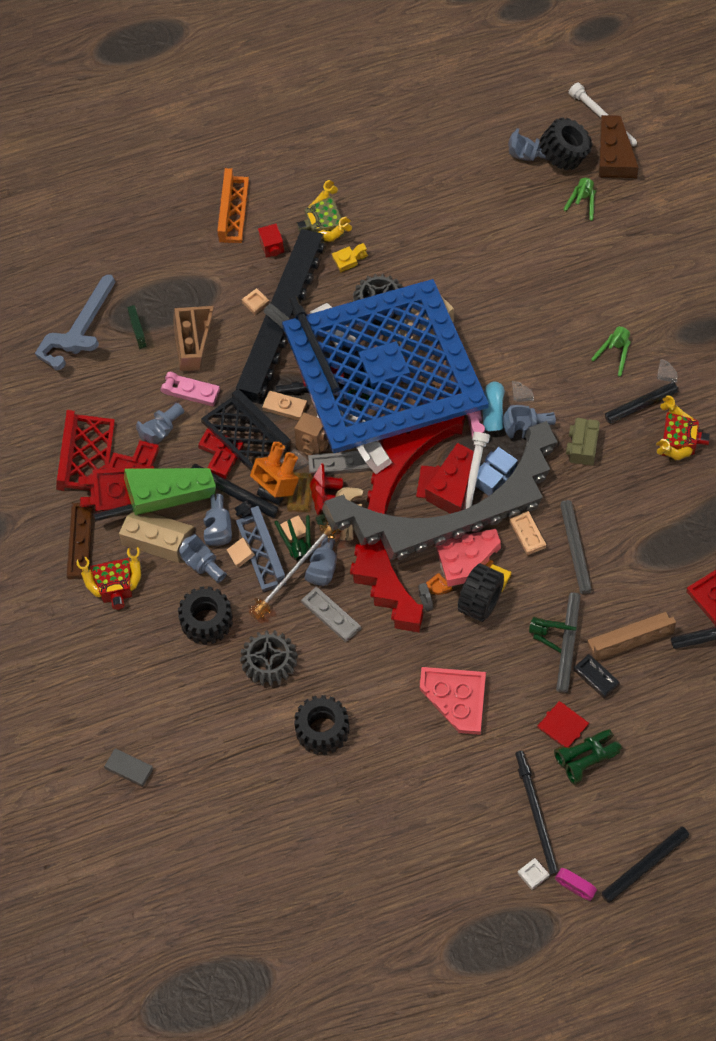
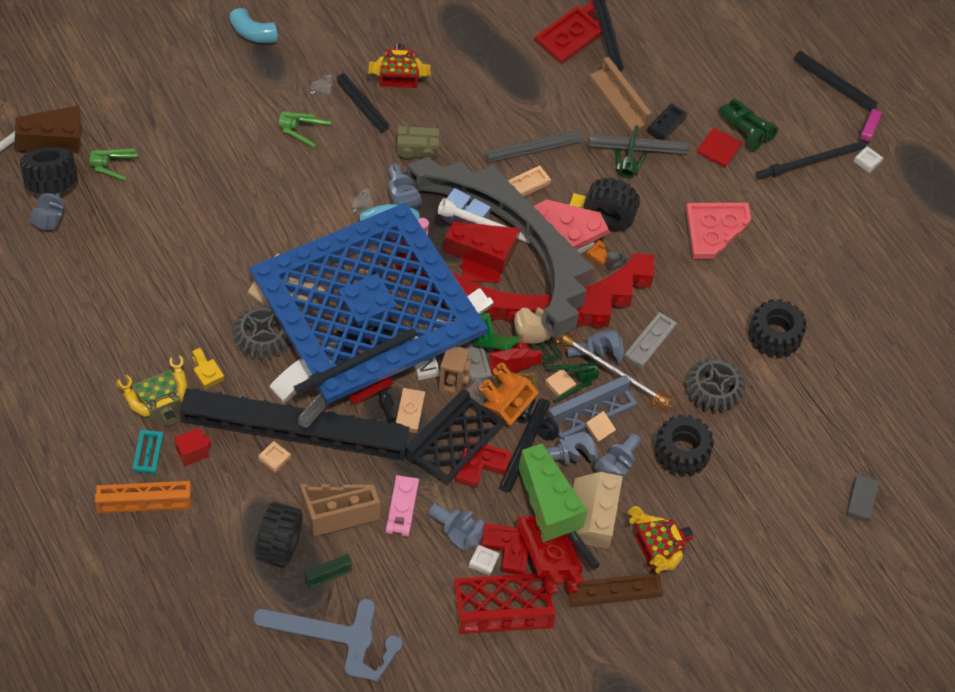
camera: 110 degrees left, 5 degrees down
none -> teal tile [132,429,164,476]
none -> black tyre [255,501,303,566]
none -> white tile [469,545,500,576]
none -> green bracket [473,313,519,351]

